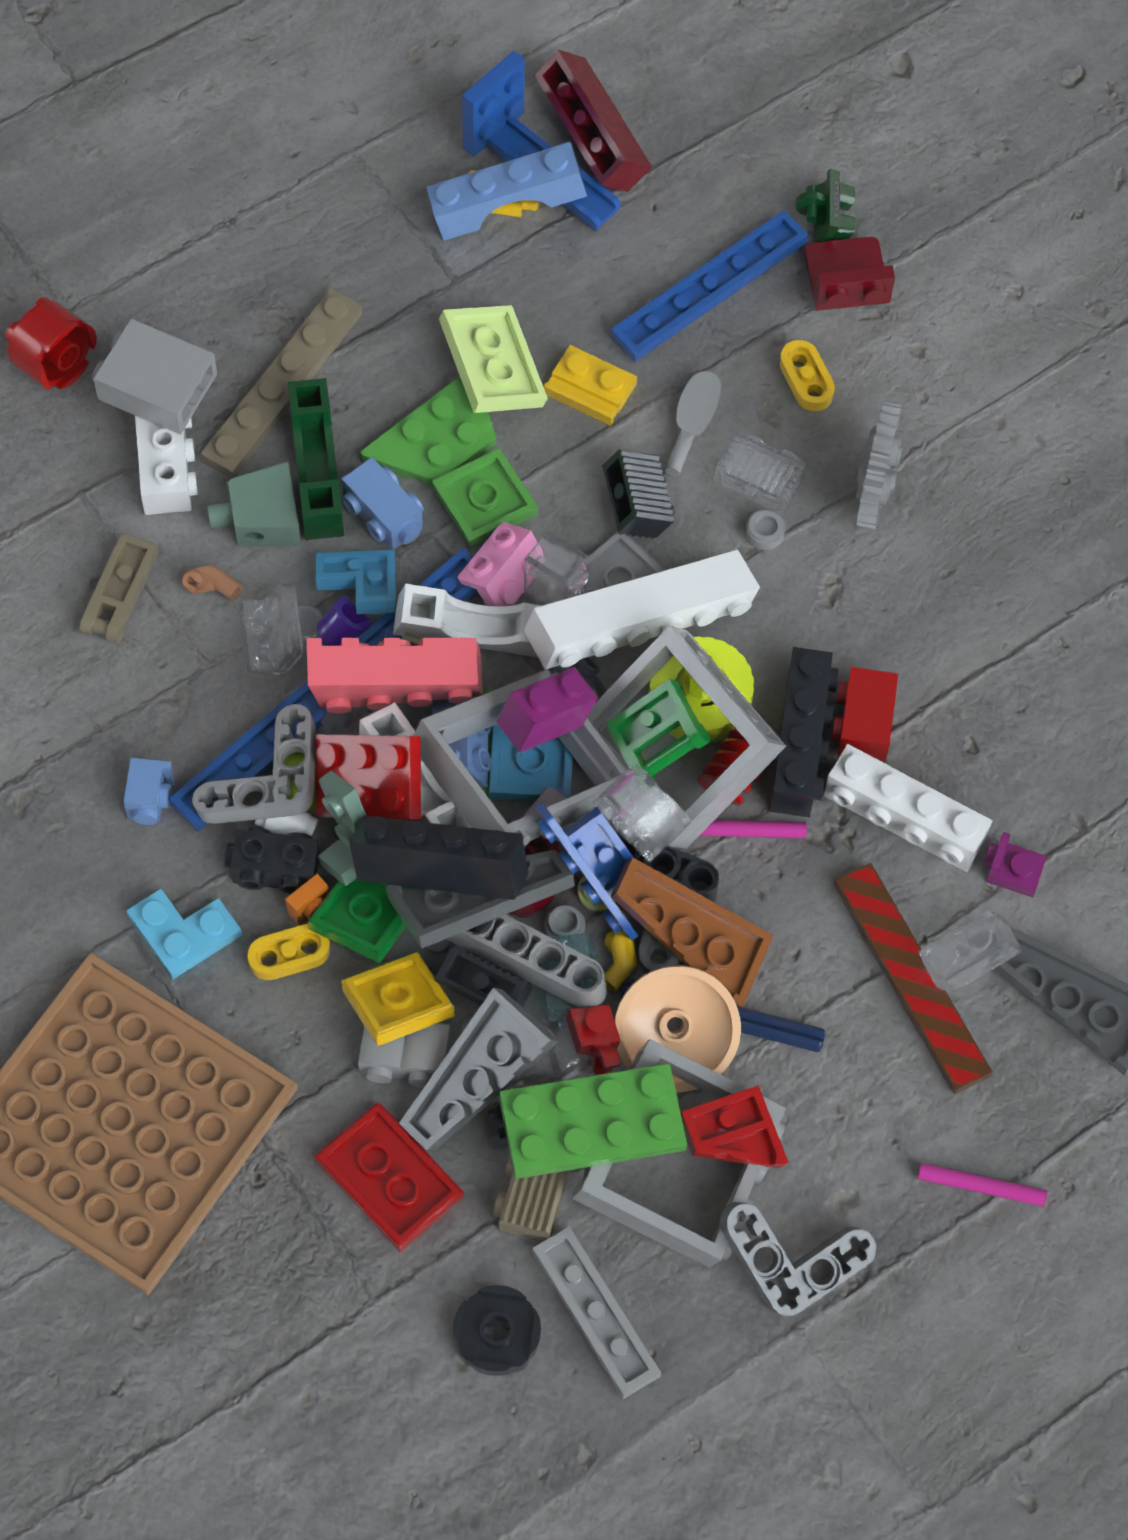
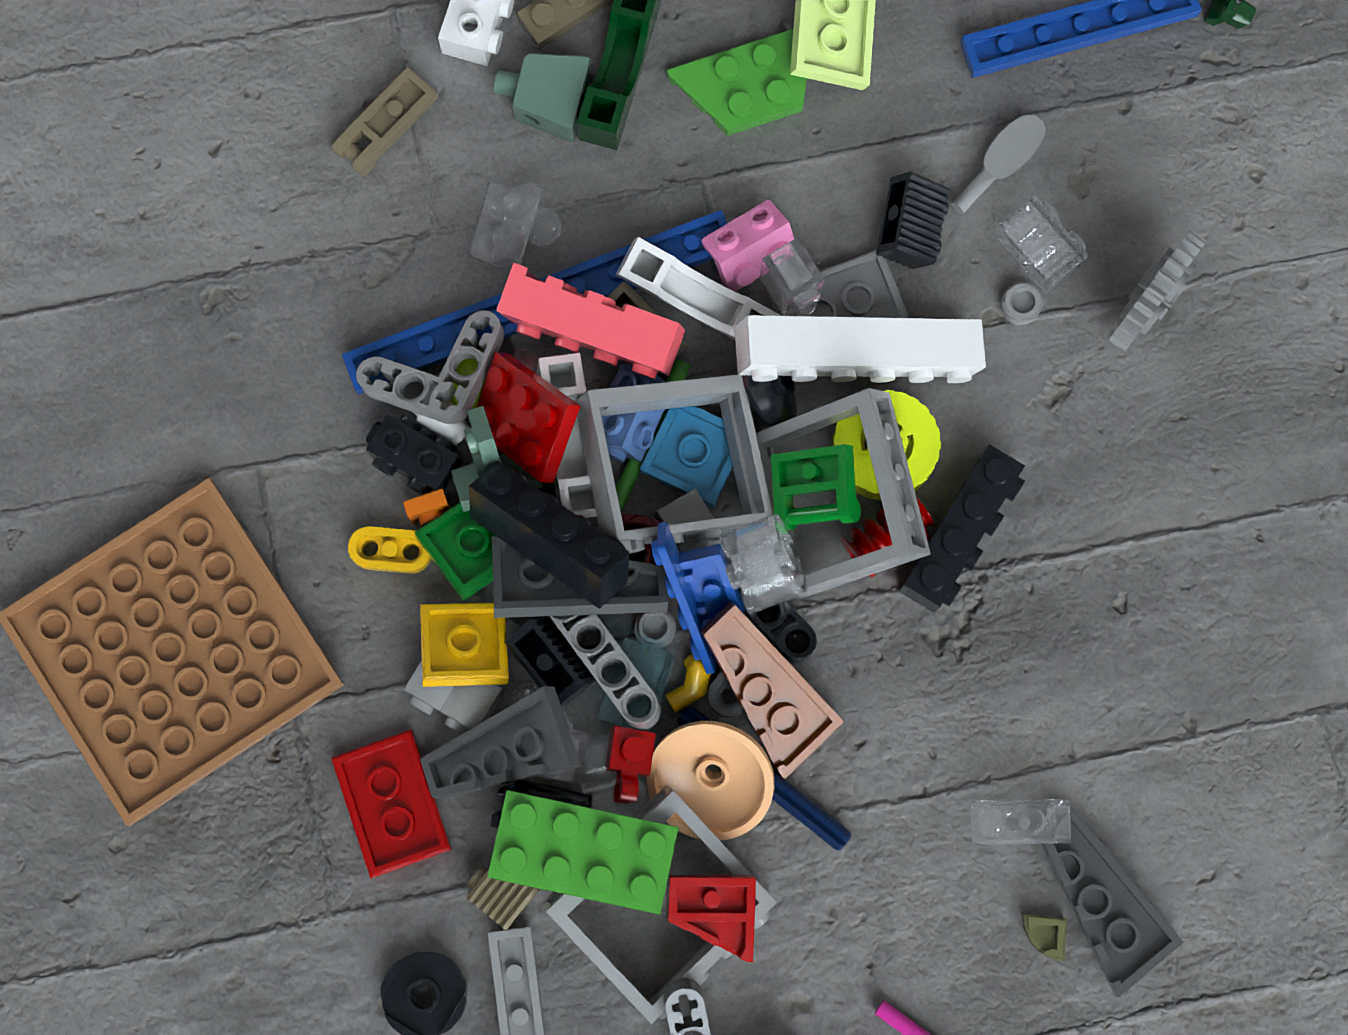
camera: 25 degrees right, 15 degrees up
medium blue brick [123,758,175,825] -> none
medium azure plate [126,889,242,980] -> none
nougat arm [182,565,243,601] -> none
dark azure plate [316,550,396,614] -> none
dark purple plate [316,595,373,646] -> none
medium blue brick [341,457,424,550] -> none
bright green plate [432,448,538,548] -> none
magenta brick [496,667,598,753] -> none
yellow plate [543,345,637,426] -> none
dark pink bar [699,820,807,838] -> none
yellow plate [780,340,835,411] -> none
dark red bracket [804,237,895,311] -> none
white brick [824,744,993,872] -> none
red brick [832,667,899,763] -> none
reddish brown tile [834,863,993,1094] -> none
magenta bracket [983,832,1047,898] -> none
none -> olive tile [1022,914,1067,961]

